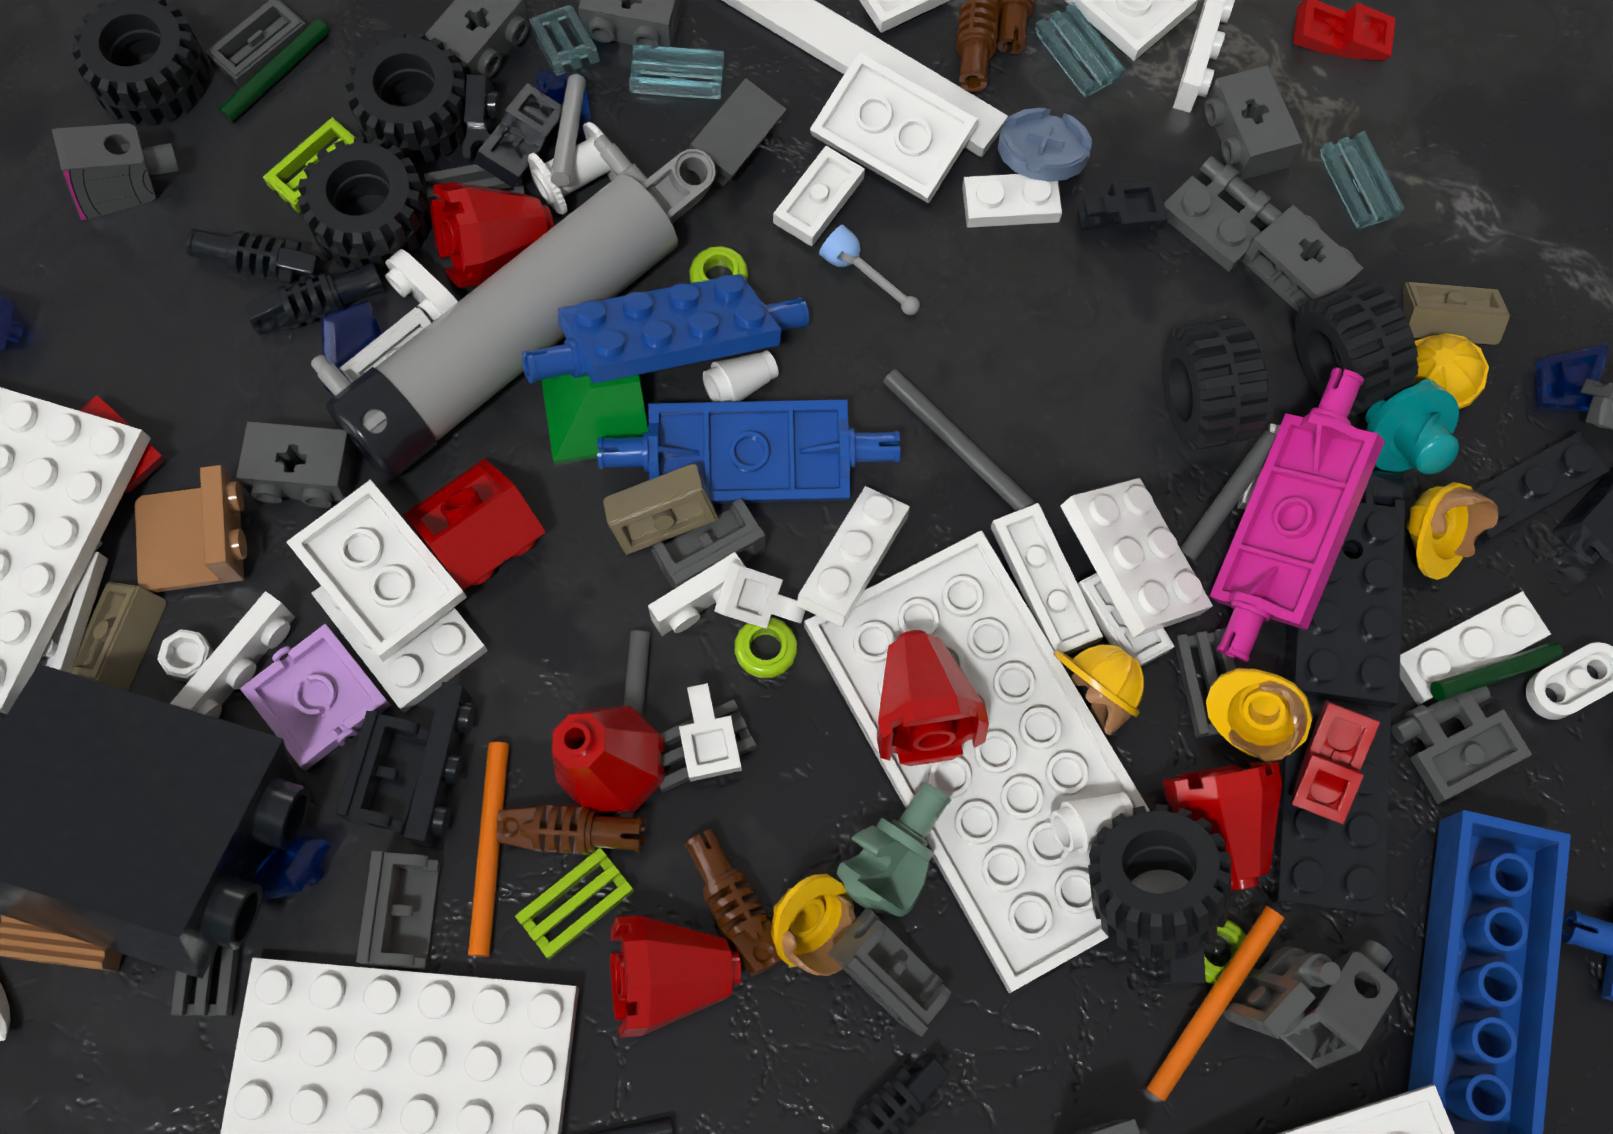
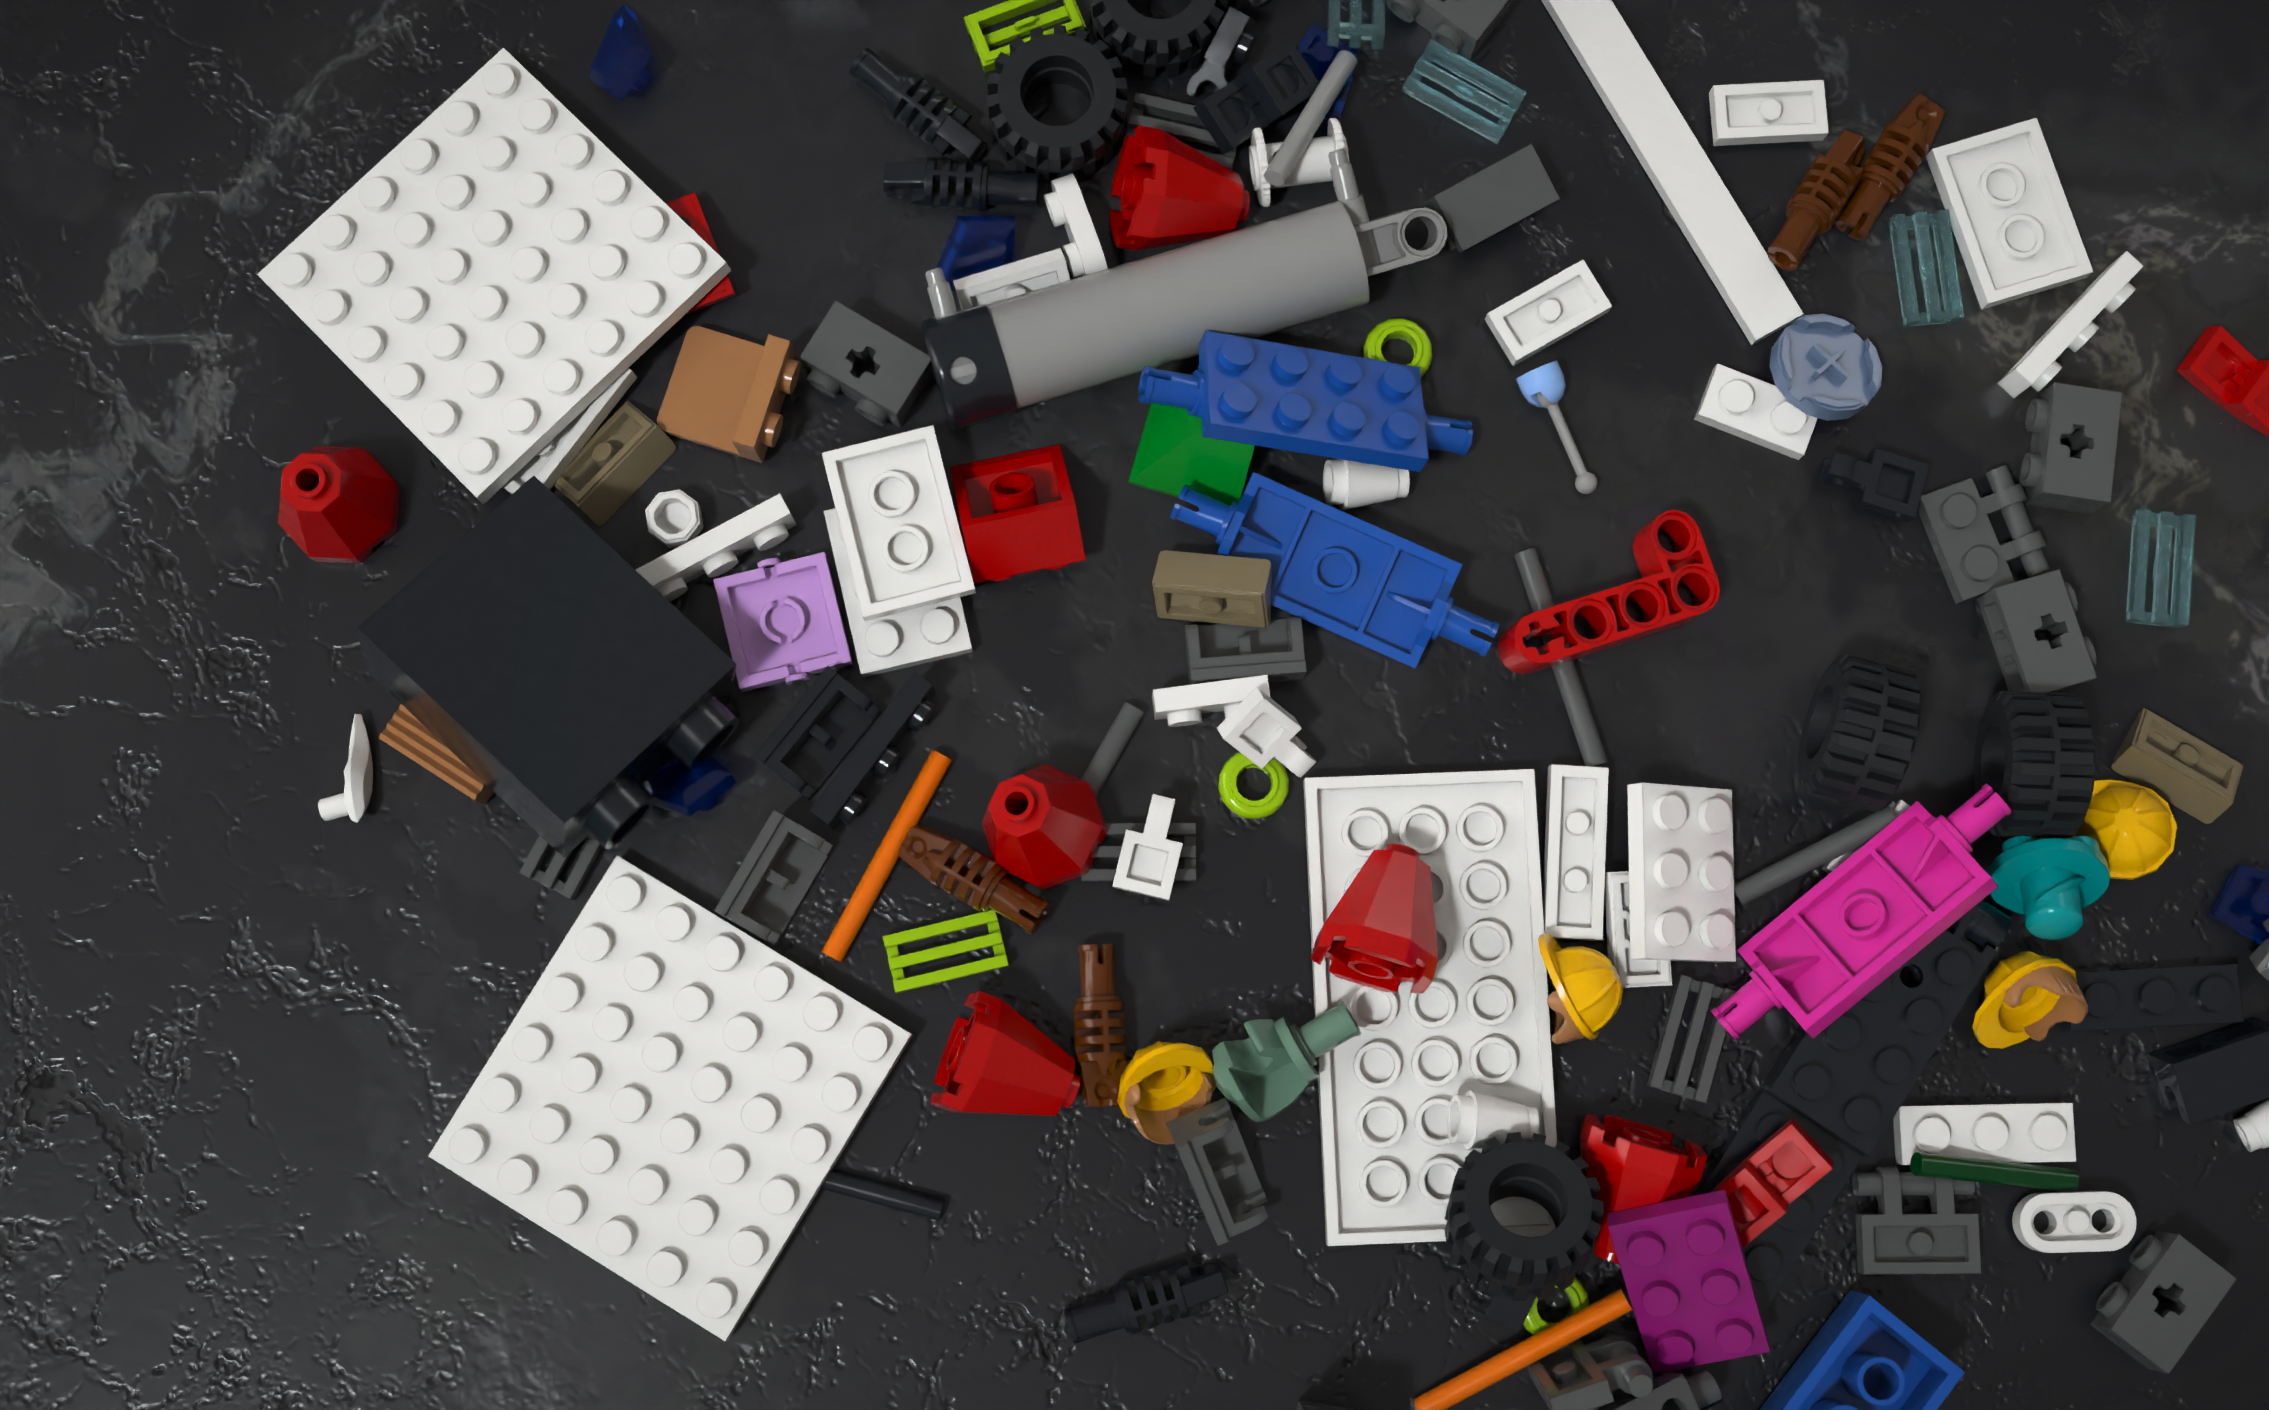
camera: 25 degrees right, 10 degrees up
white plate [797,486,910,627] -> none
white plate [810,51,978,203] -> none
yellow piece [1206,668,1313,762] -> none
none -> red beam [1498,510,1720,674]
none -> magenta plate [1607,1189,1770,1374]

